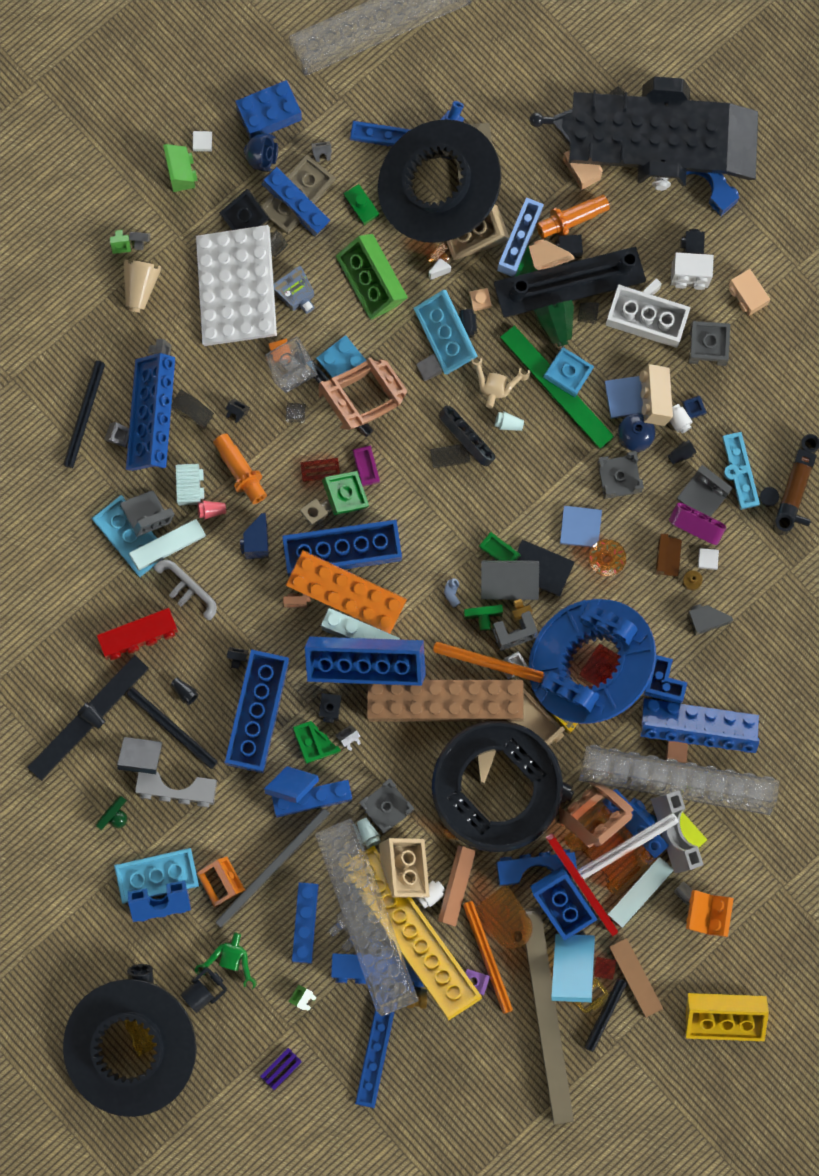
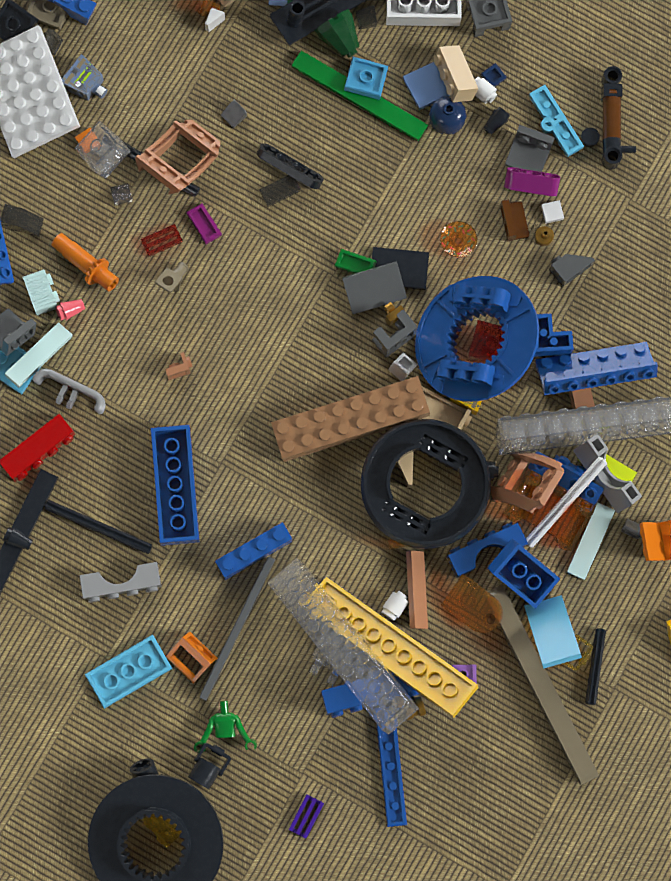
camera: 20 degrees left, 0 degrees up
dark green tile [95,796,128,831] -> none
tile [117,737,162,774] -> none
blue arch [128,880,191,922] -> none
black cone [170,677,199,705] -> none
black tile [225,398,250,423] -> none
black tile [227,647,249,669] -> none
dark blue slope [240,513,269,560] -> none
blue tile [264,766,319,803] -> none
blue brick [282,520,402,577] -> none
orange plate [286,550,407,634] -> none
tile [289,985,316,1010] -> none
green wing [292,721,341,764] -> none
blue arch [292,882,319,964] -> none
blue brick [305,637,426,686] -> none
dark azure plate [316,335,367,378] -> none
black brick [319,693,341,723] -> none
light aqua brick [321,608,400,640] -> none
plate [322,471,369,515] -> none
flat silver tile [335,725,361,751] -> none
bright green slope [336,234,408,320] -> none
light aqua cone [357,818,381,848] -> none
dark grey panel [359,778,414,835] -> none
tan slope [379,838,430,898] -> none
medium azure tile [413,290,478,374] -> none
orange axle [433,642,544,683] -> none
sand blue arm [444,578,460,608] -> none
black brick [458,309,478,338] -> none
green tile [463,605,503,631] -> none
orange axle [463,901,513,1014] -> none
light nougat plate [469,288,492,311] -> none
tan piece [471,358,530,408] -> none
light aqua cone [495,411,524,431] -> none
red tile [546,833,618,937] -> none
medium blue tile [560,506,602,548] -> none
clear red plate [593,957,616,980] -> none
dark grey panel [597,451,644,499] -> none
medium nougat tile [609,938,663,1018] -> none

